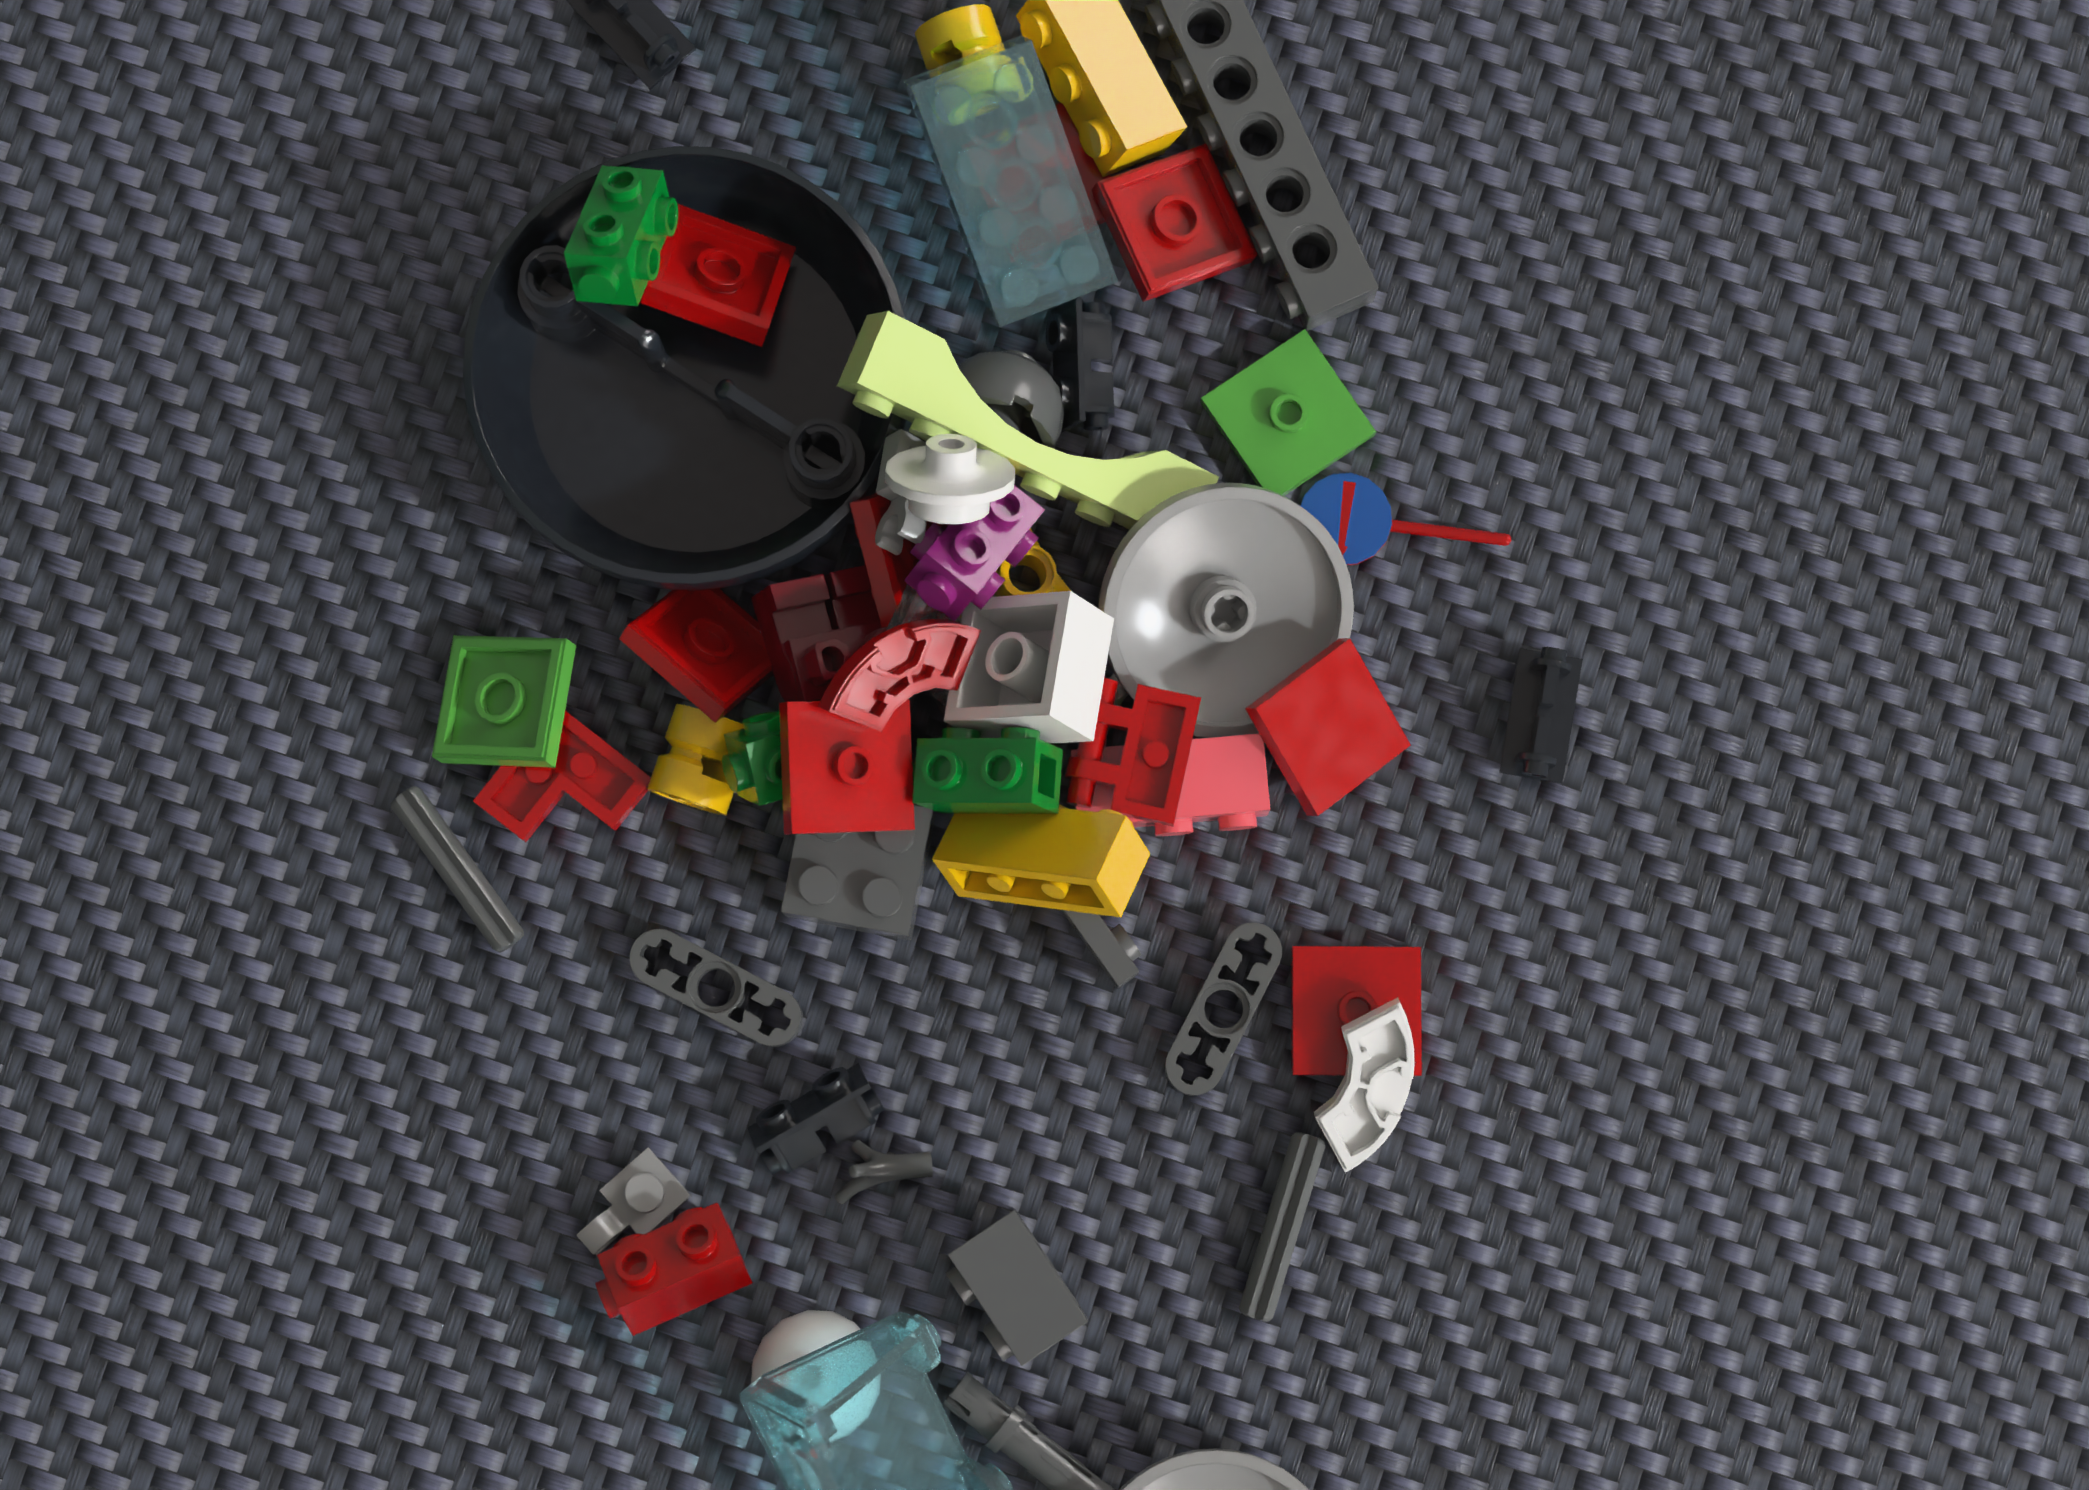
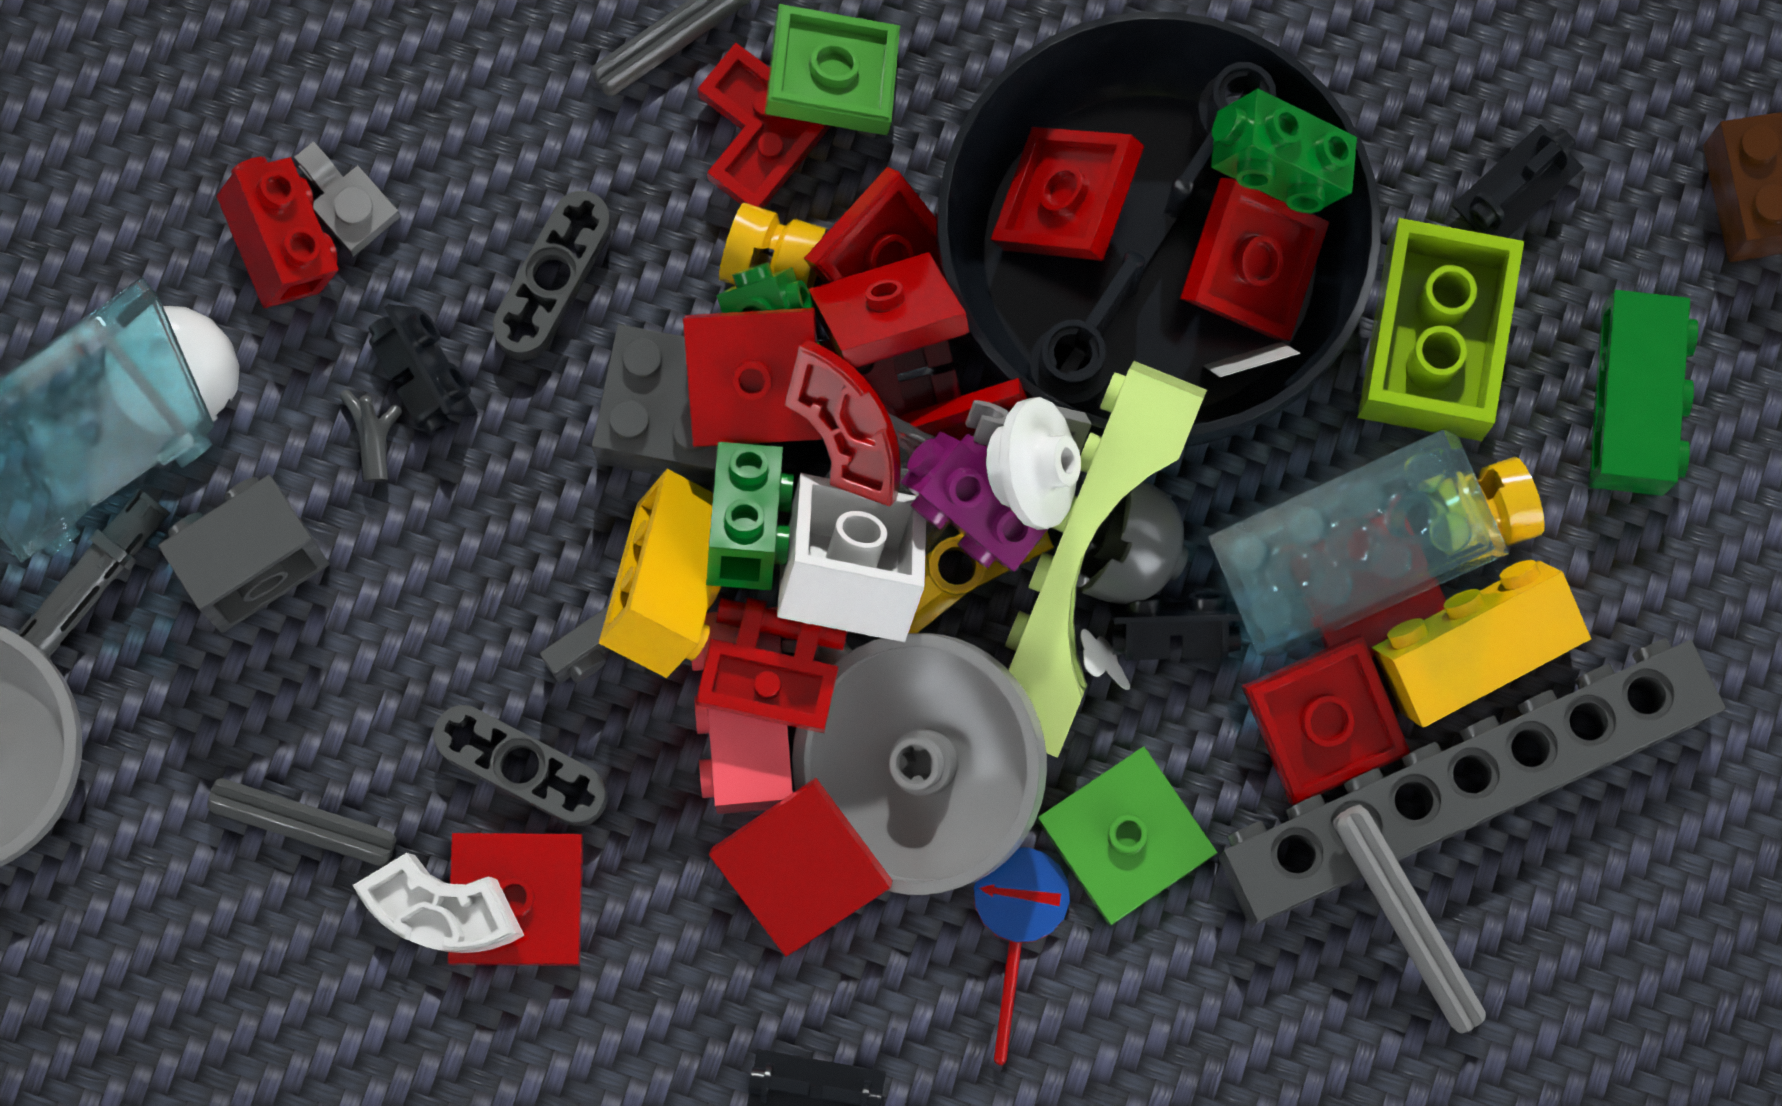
camera: 85 degrees right, 5 degrees down
none -> red plate [808,252,970,368]
none -> red plate [990,127,1144,261]
none -> white sticker [1080,629,1130,690]
none -> white sticker [1203,342,1300,377]
none -> light grey axle [1333,805,1486,1033]
none -> lime brick [1357,218,1524,441]

